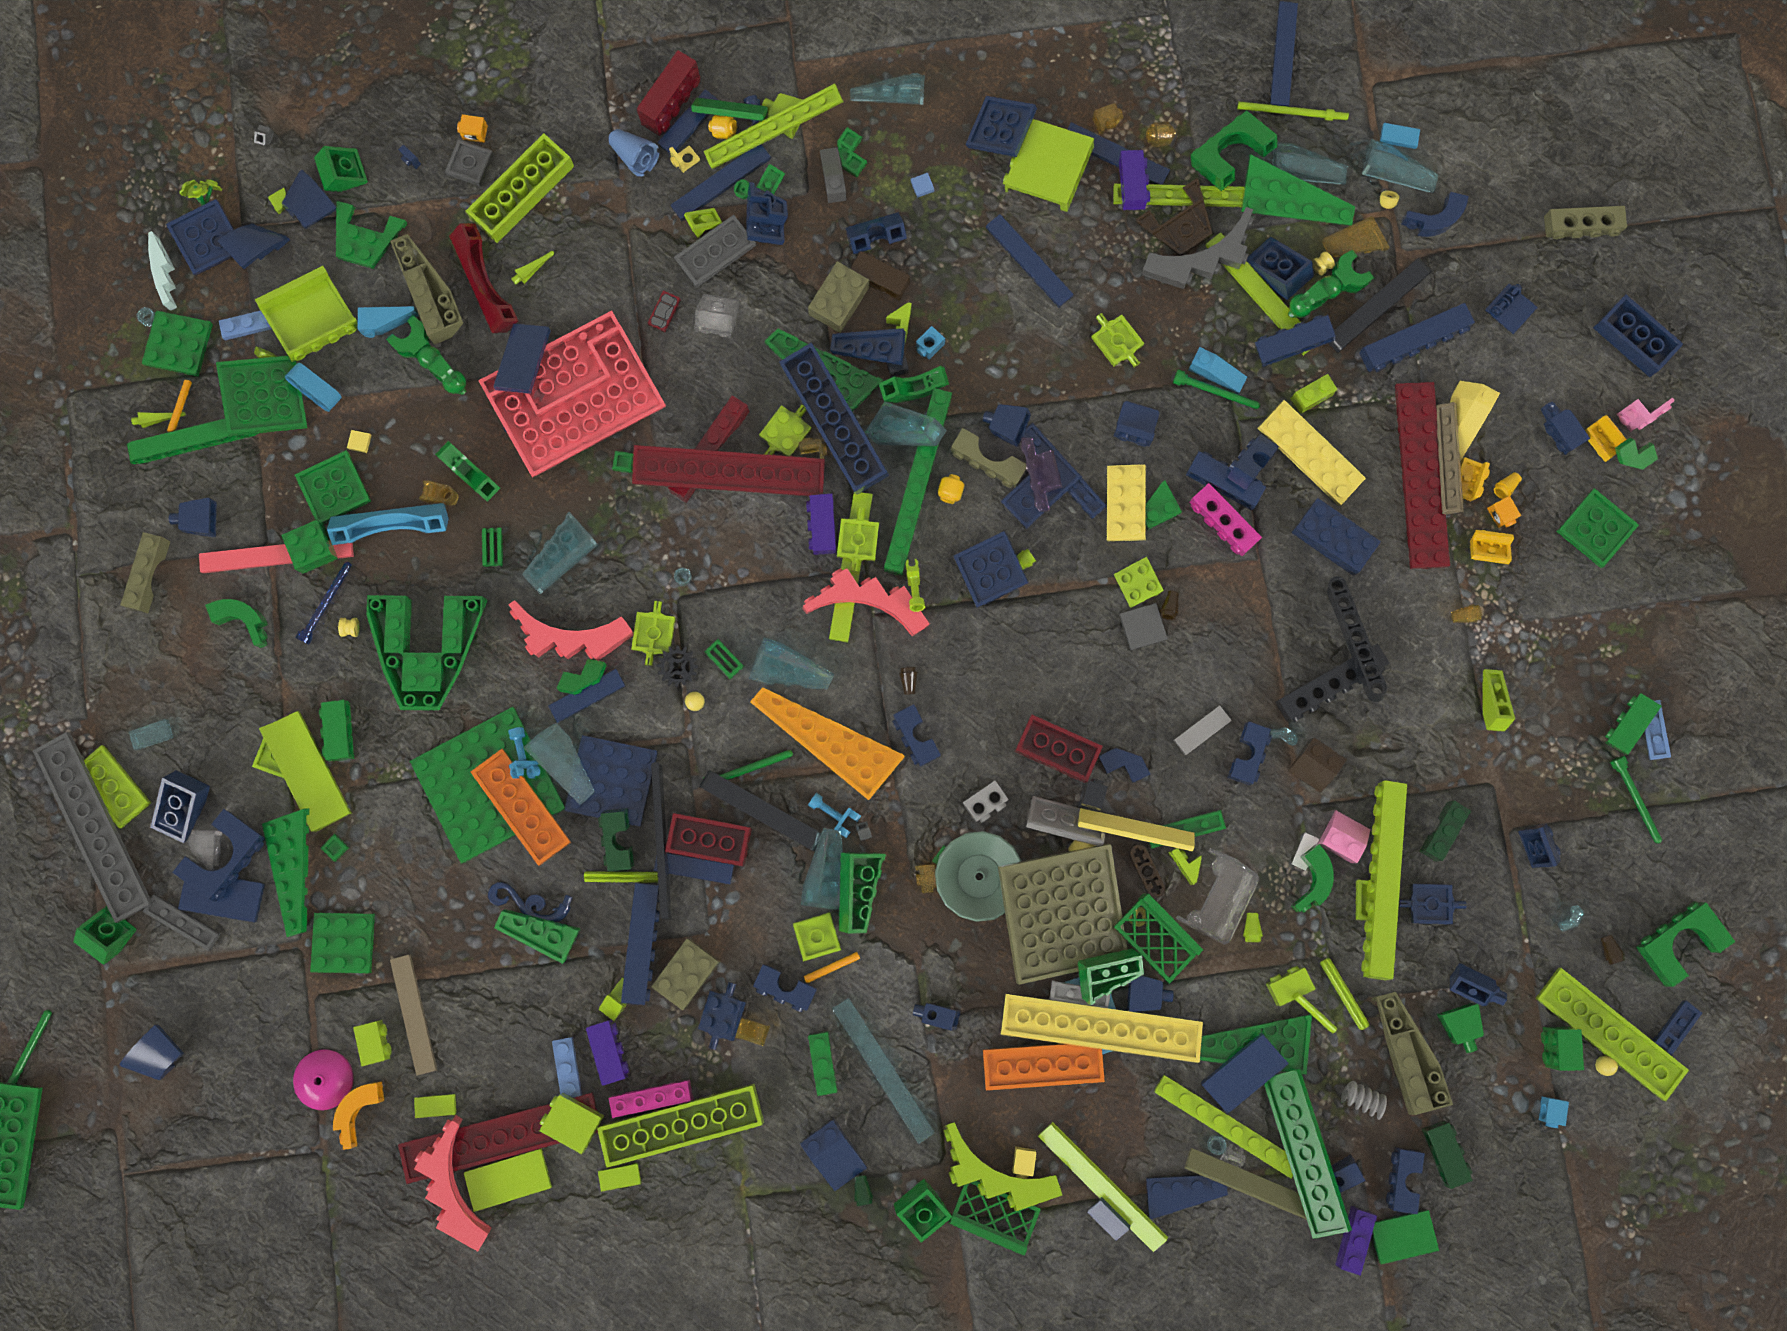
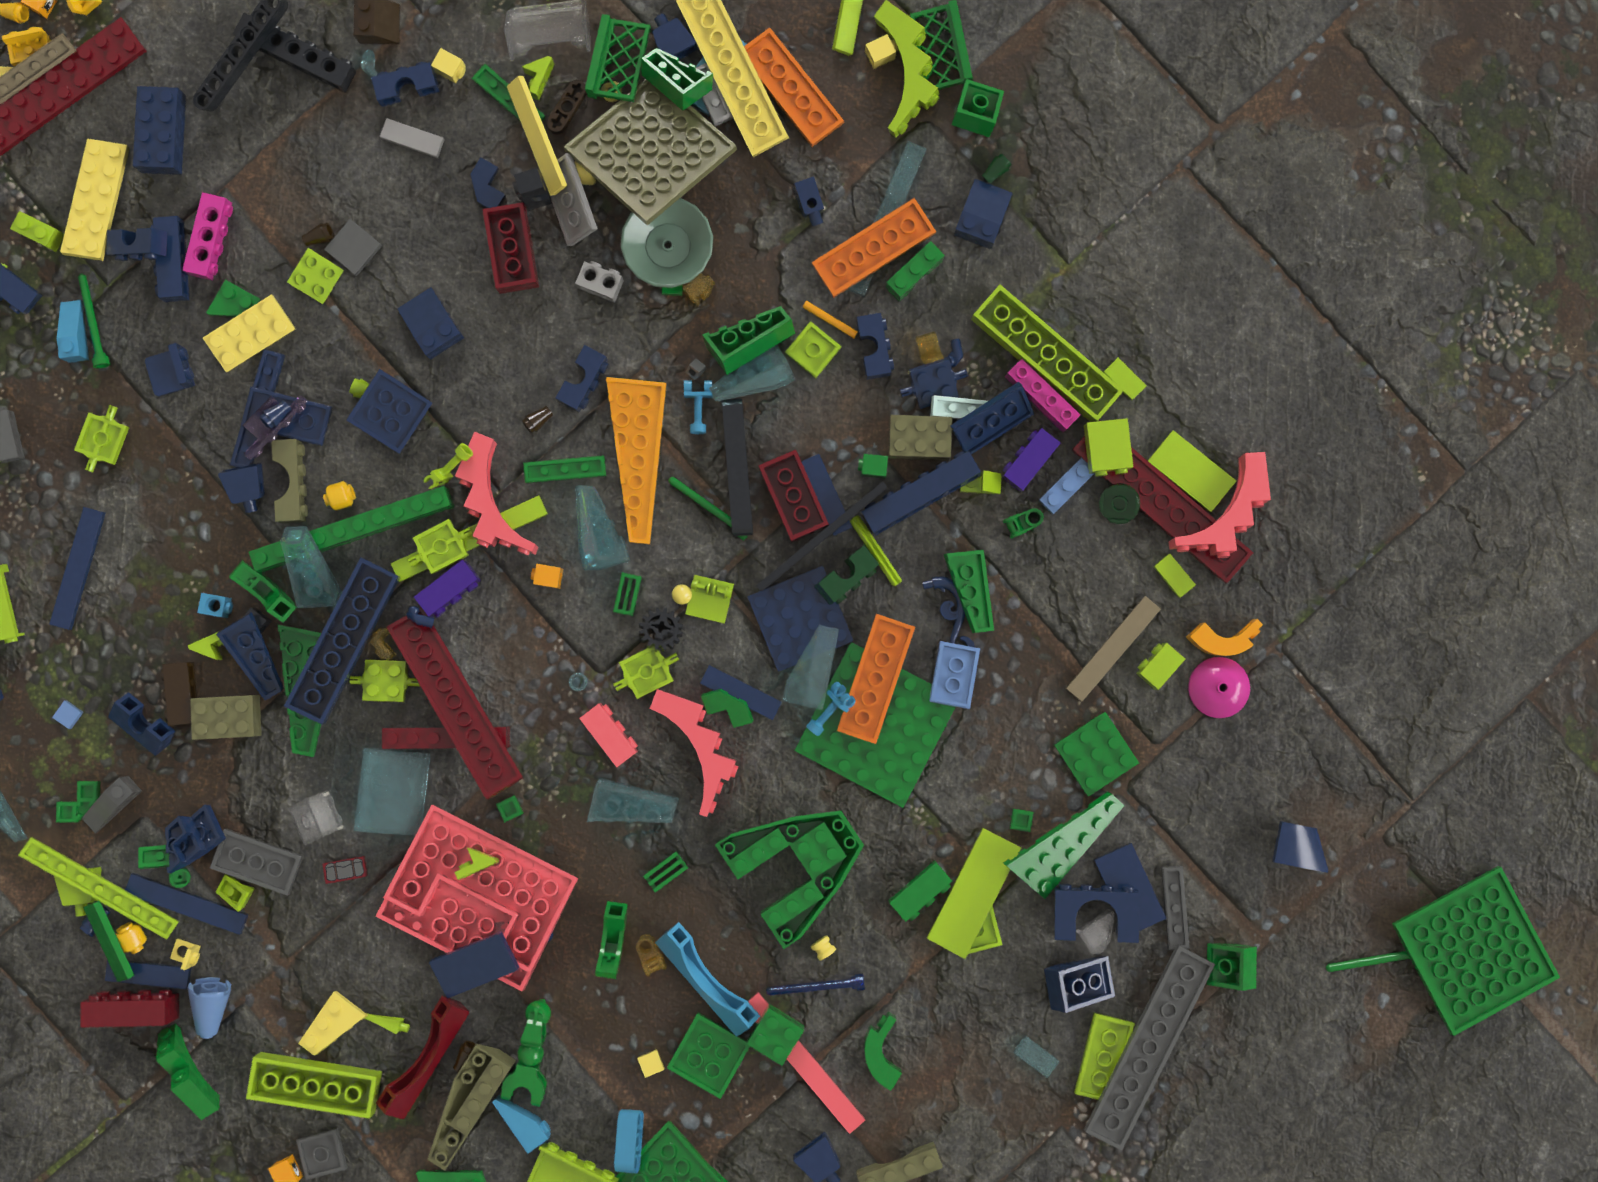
camera: 125 degrees left, 5 degrees up
none -> green arch [156,1023,220,1120]
none -> dark blue cone [259,400,291,429]
none -> light yellow wing [298,991,368,1056]
none -> clear light blue slope [354,747,430,835]
none -> dark blue slope [398,287,464,360]
none -> dark blue arm [406,606,434,628]
none -> light yellow brick [431,48,466,83]
none -> dark brown cone [453,1041,476,1072]
none -> lime slope [454,848,499,880]
none -> green tile [523,455,607,484]
none -> light orange brick [531,564,563,589]
none -> coral brick [579,703,638,767]
none -> lime hinge [685,575,734,624]
none -> orange plate [812,198,936,298]
none -> green brick [858,454,888,479]
none -> medium blue tile [929,641,980,709]
none -> light aqua plate [930,395,988,420]
none -> dark blue arm [945,339,963,368]
none -> dark blue tile [950,382,1034,454]
none -> green piece [1003,508,1044,539]
none -> dark green tile [1099,483,1141,524]

